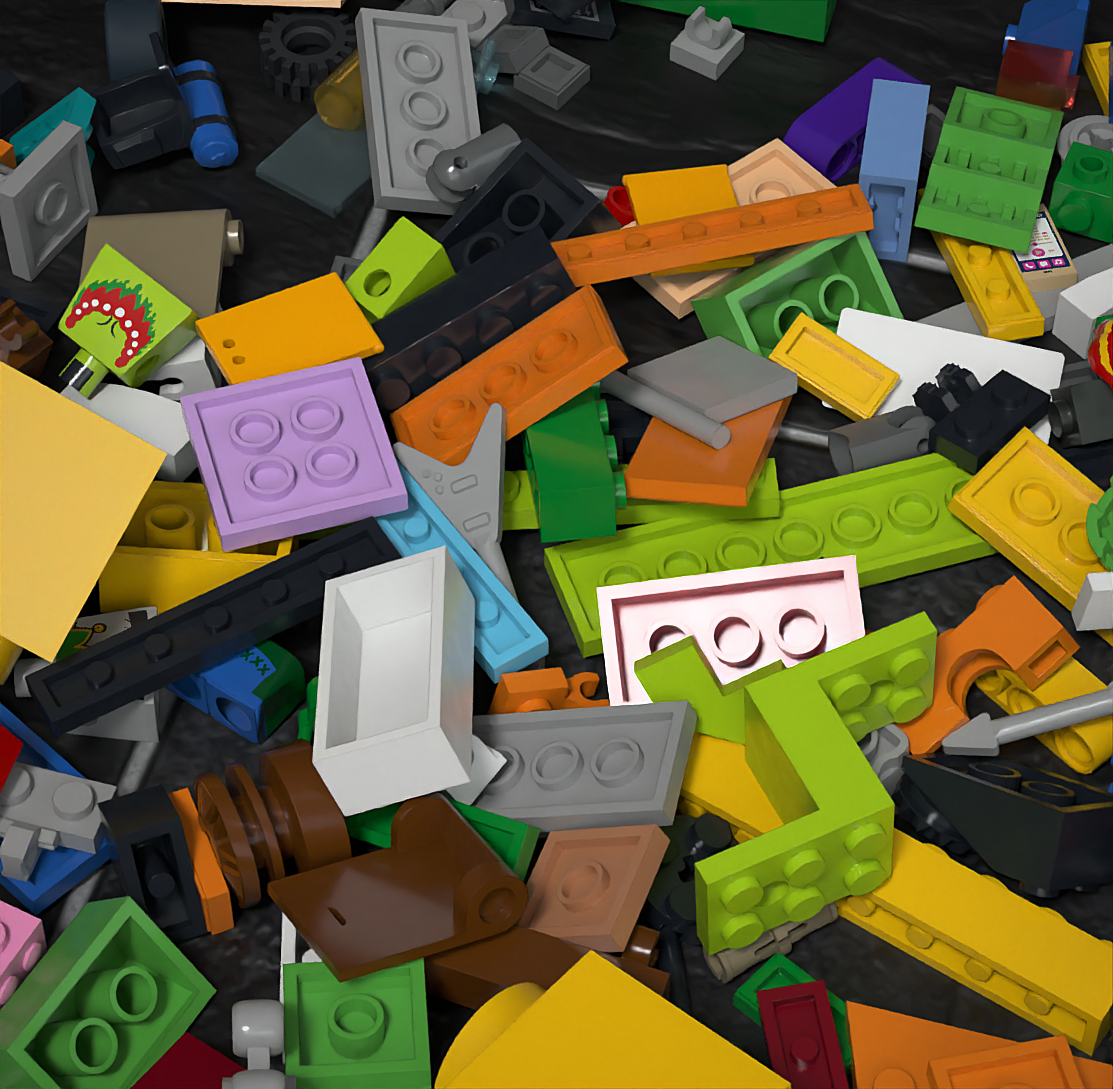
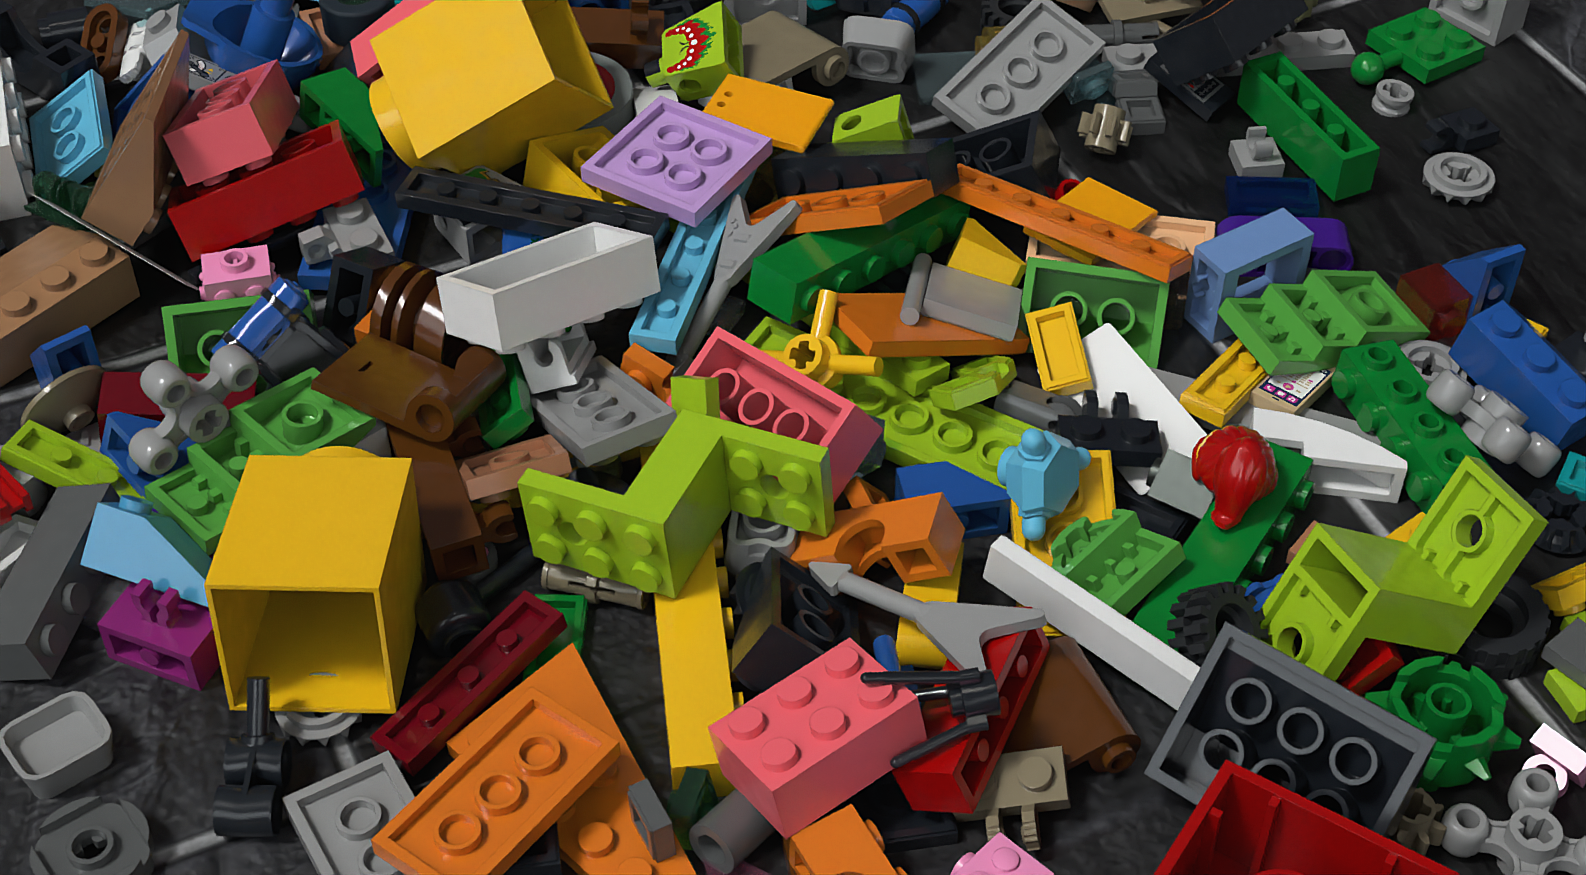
camera: 50 degrees right, 5 degrees down
dark grey piece [426,123,521,203] -> none
none -> black piece [211,276,350,391]
none -> yellow bar [759,289,884,389]
none -> light grey piece [842,16,915,83]
none -> blue slope [894,461,1011,539]
none -> lime tile [929,355,1017,411]
none -> yellow slope [945,218,1027,288]
none -> medium azure rock [997,428,1091,541]
none -> dark tan gear [1077,104,1133,155]
none -> clear blue tile [1224,176,1320,218]

